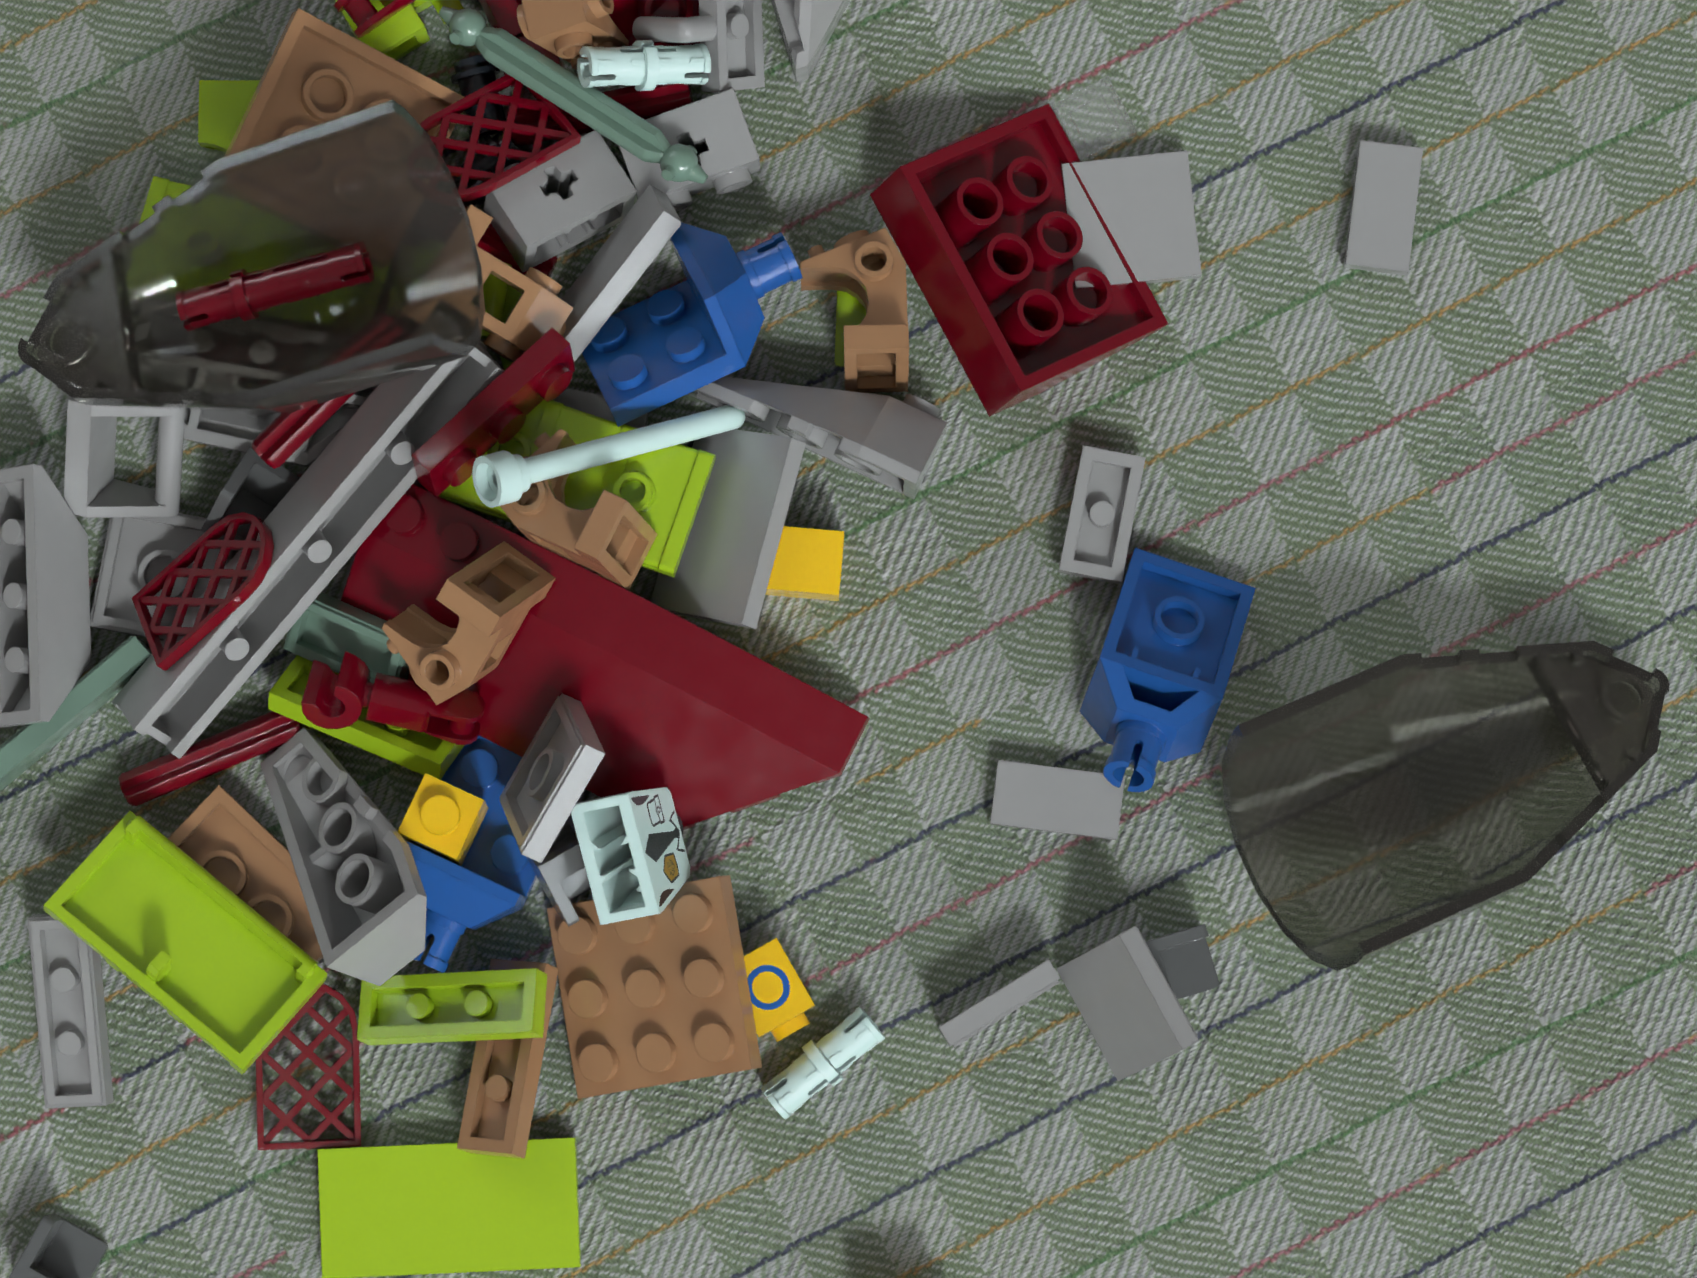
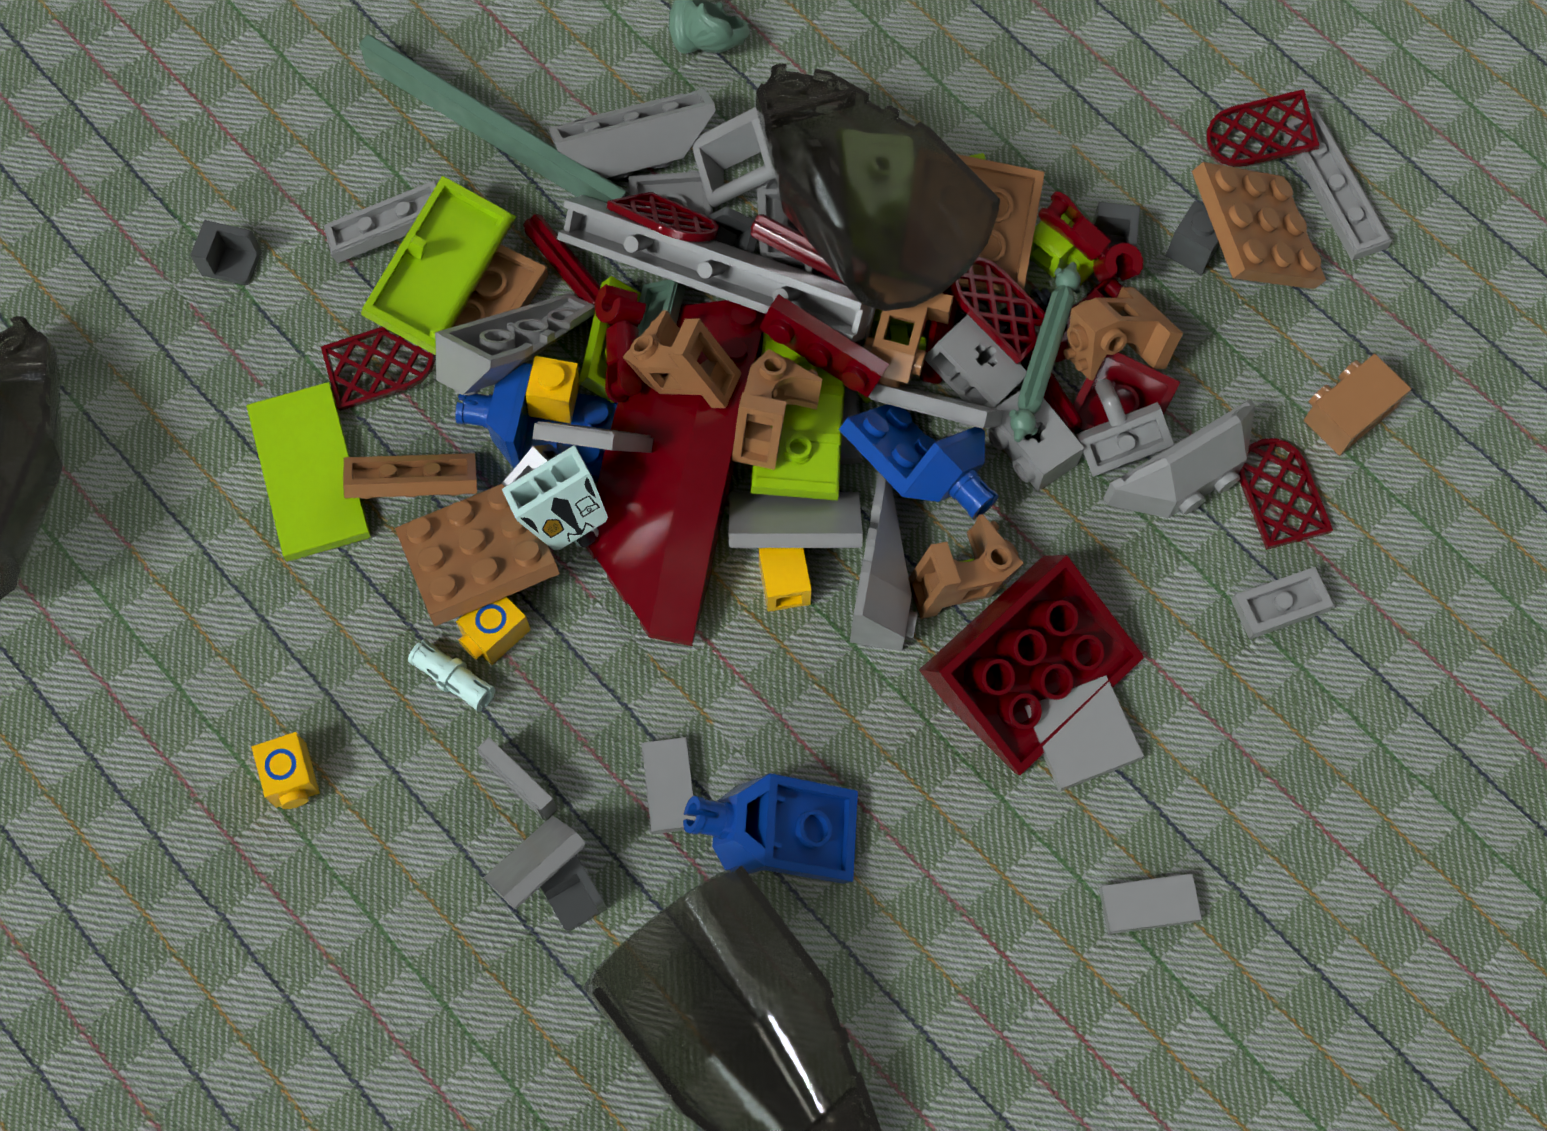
camera: 75 degrees right, 15 degrees down
dark red pin [176,241,374,332] -> none
lime plate [357,968,547,1045] -> none
light aqua piece [472,405,745,508] -> none
light aqua pin [577,40,711,91] -> none
clear tile [1051,76,1137,162] -> none
light grey plate [1058,445,1146,584] -> none

